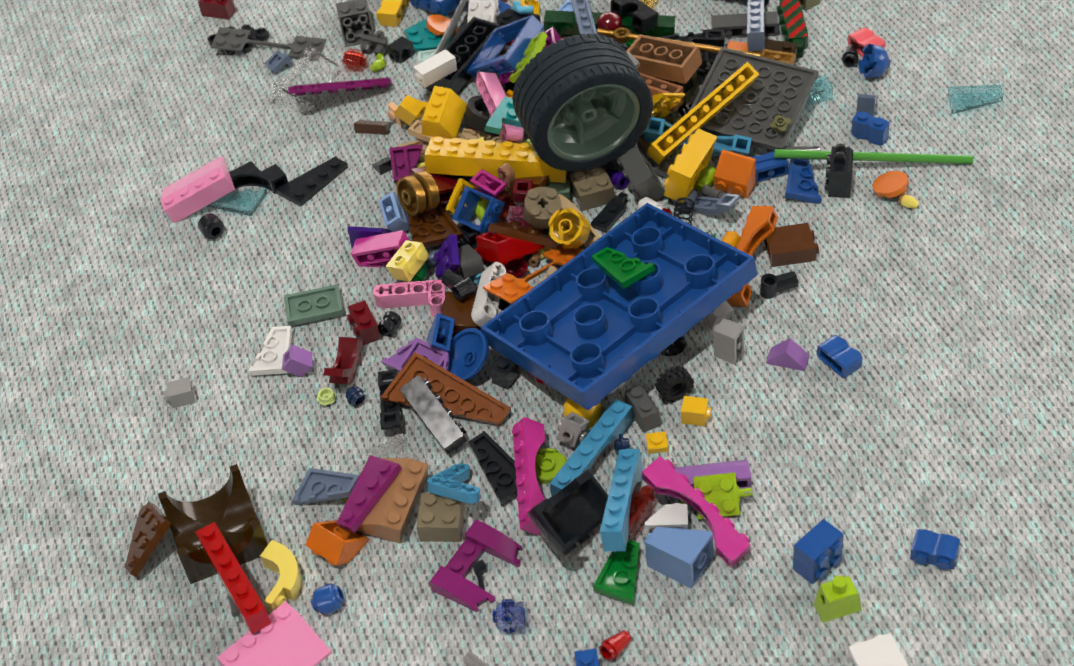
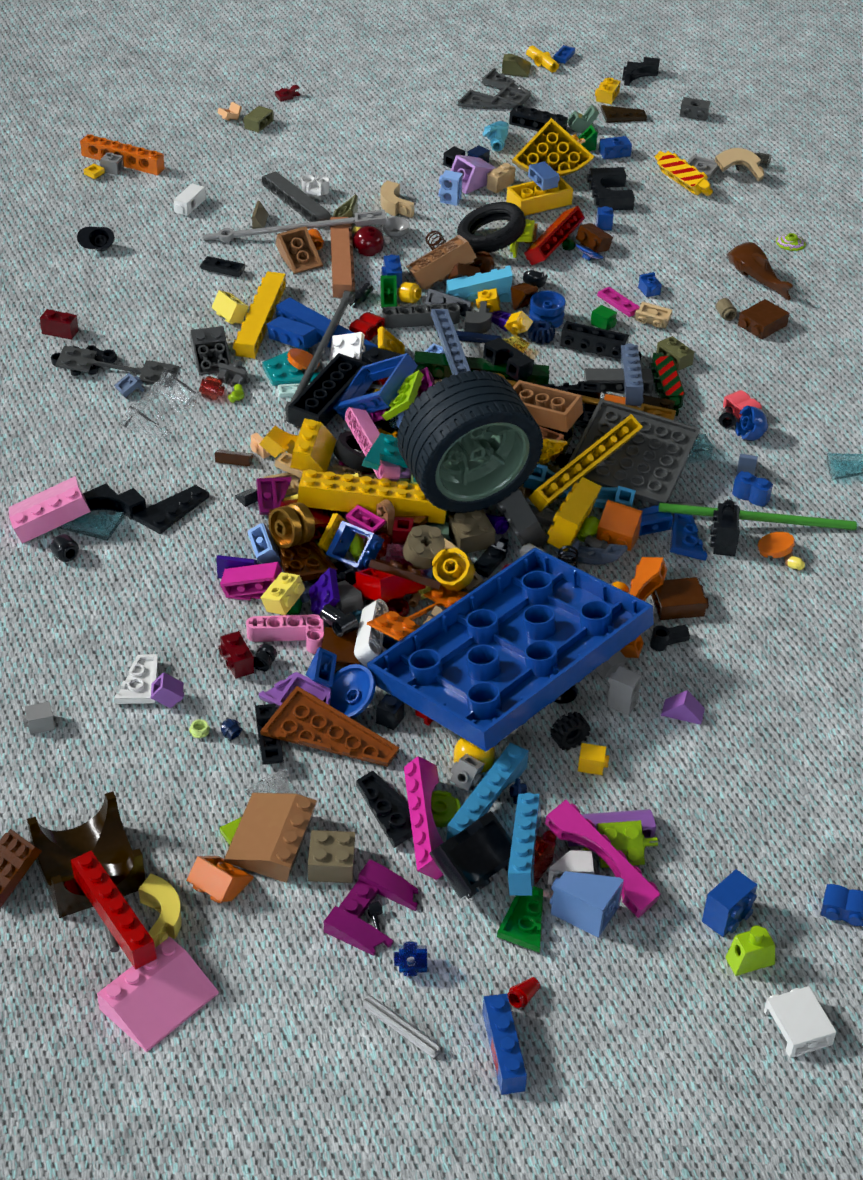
camera: 10 degrees left, 5 degrees down
sand green plate [284,284,344,326] -> none
magenta wing [288,77,391,96] -> none
sand blue wing [292,468,359,505] -> none
blue head [311,583,345,615] -> none
dark red arch [324,337,363,385] -> none
magenta wing [336,455,402,533] -> none
black brick [388,36,415,64] -> none
brick [400,375,467,454] -> none
white brick [413,49,457,88] -> none
dark azure beam [427,464,480,503] -> none
medium azure arm [511,1,533,14] -> none
green wing [591,247,655,289] -> none
dark red hair [597,12,622,31] -> none
dark grey brick [624,384,660,432] -> none
yellow plate [646,431,668,454] -> none
olive plate [770,115,791,133] -> none
blue brick [817,335,863,378] -> none

